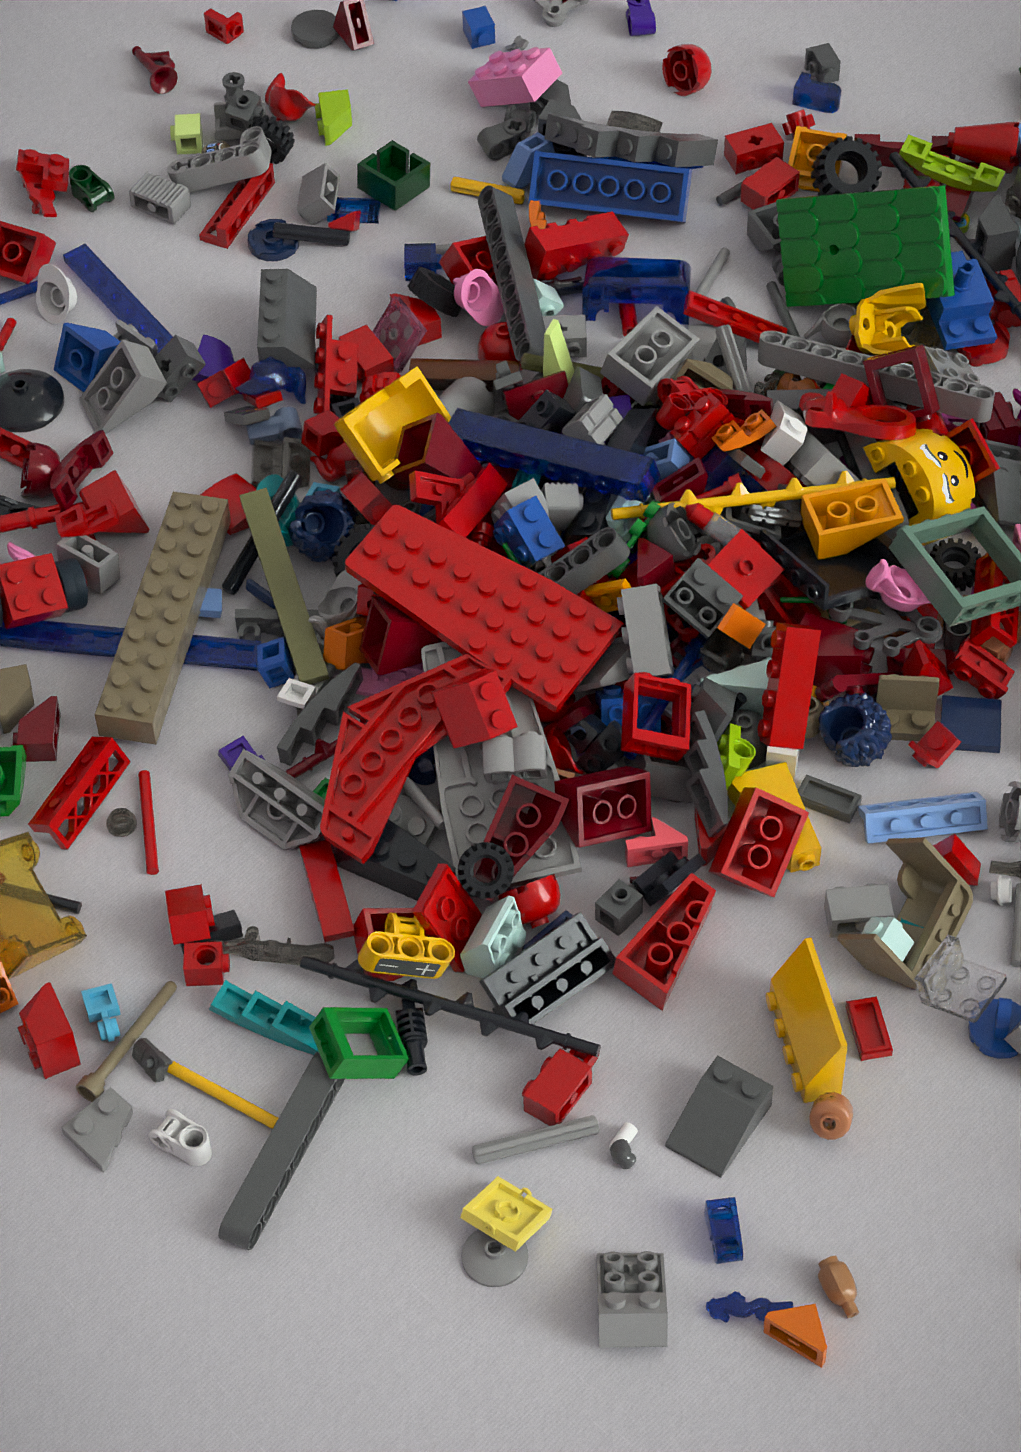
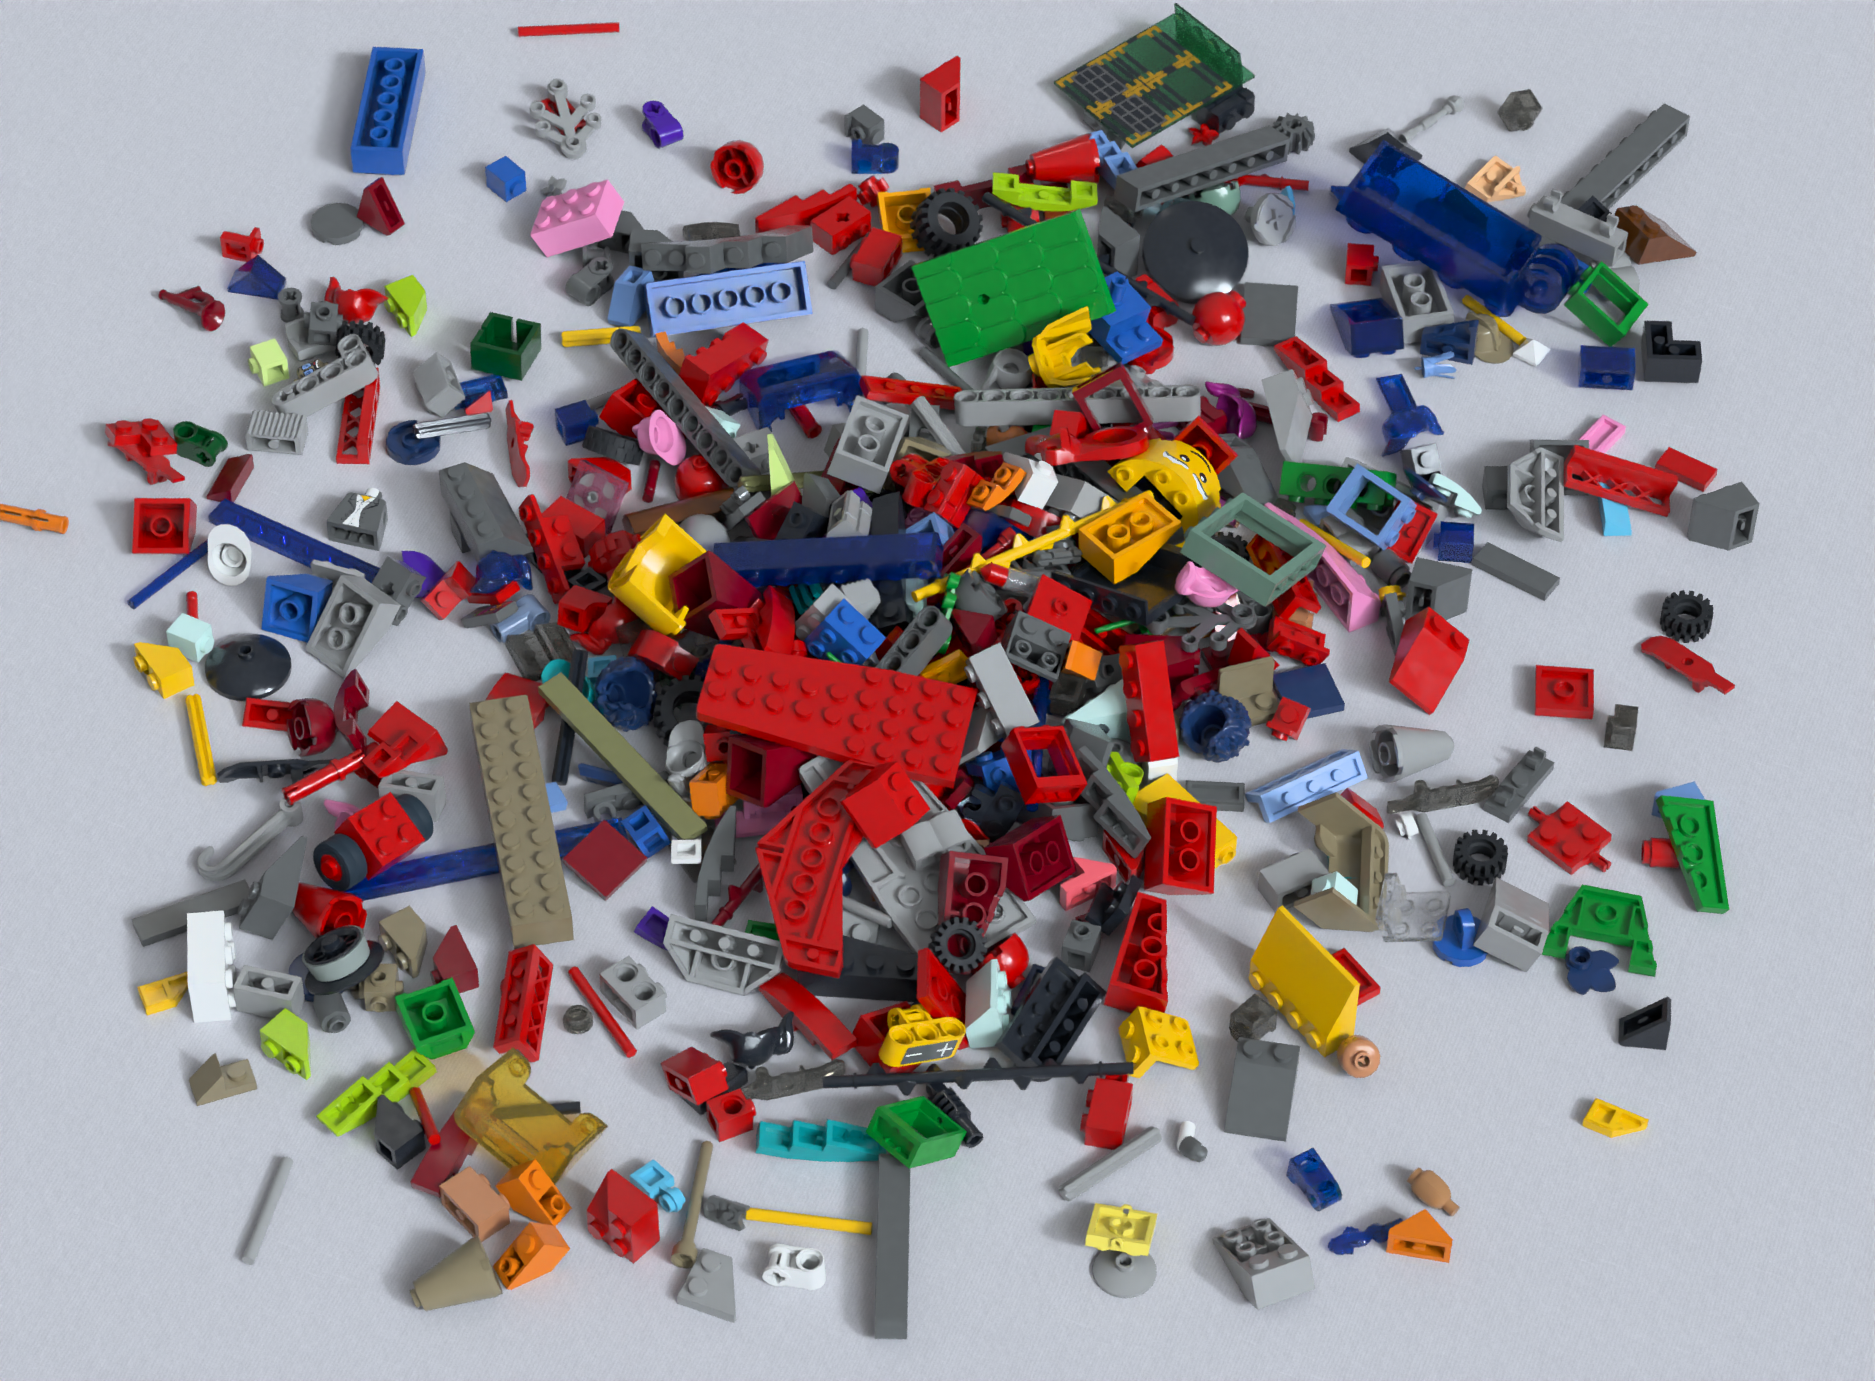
camera: 25 degrees left, 5 degrees down
none -> dark red slope [207,454,254,505]
none -> clear blue slope [227,255,287,300]
none -> dark grey torso [327,488,388,551]
none -> red piece [505,400,534,487]
none -> dark red tile [563,820,647,901]
none -> light grey brick [599,956,667,1030]
none -> dark red wheel [642,460,661,503]
none -> black hair [710,1011,794,1069]
none -> red slope [755,183,857,233]
none -> red slope [920,56,961,132]
none -> yellow bracket [1118,1006,1199,1078]
none -> clear smoke brick [1229,994,1278,1042]

